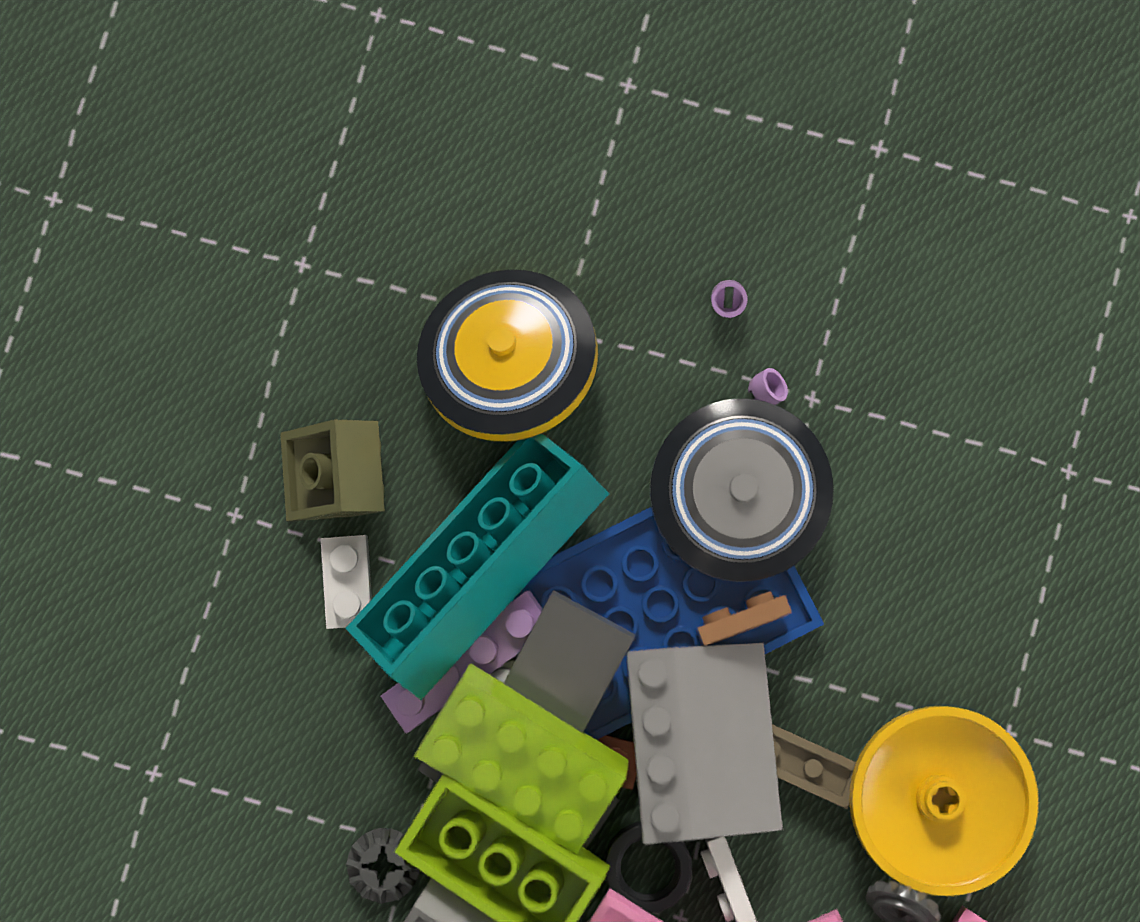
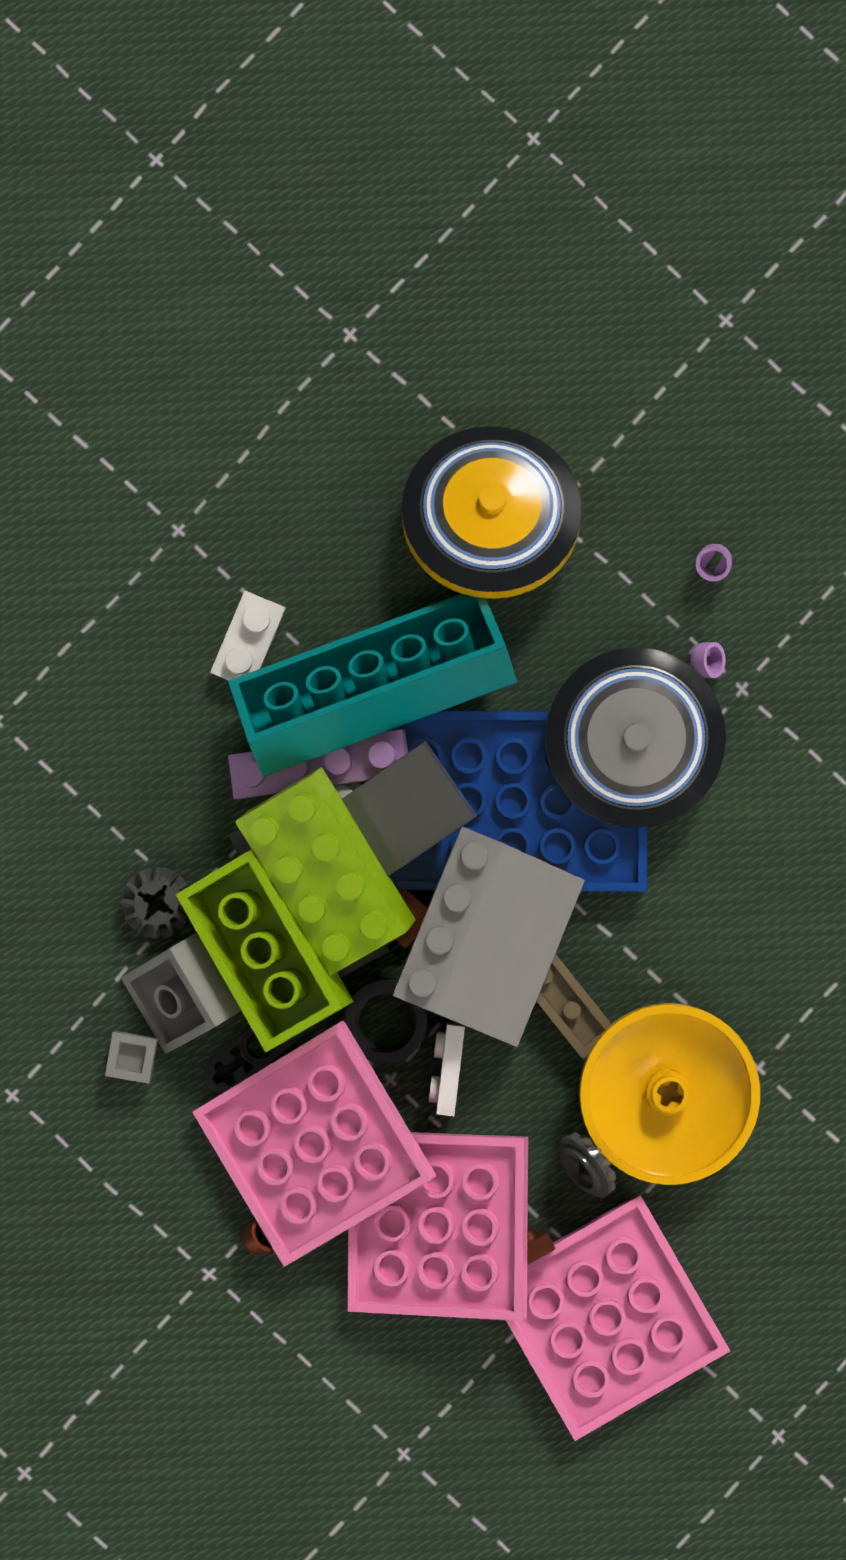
camera: 25 degrees right, 5 degrees up
olive slope [280,420,385,522] -> none
medium nougat plate [696,591,792,646] -> none

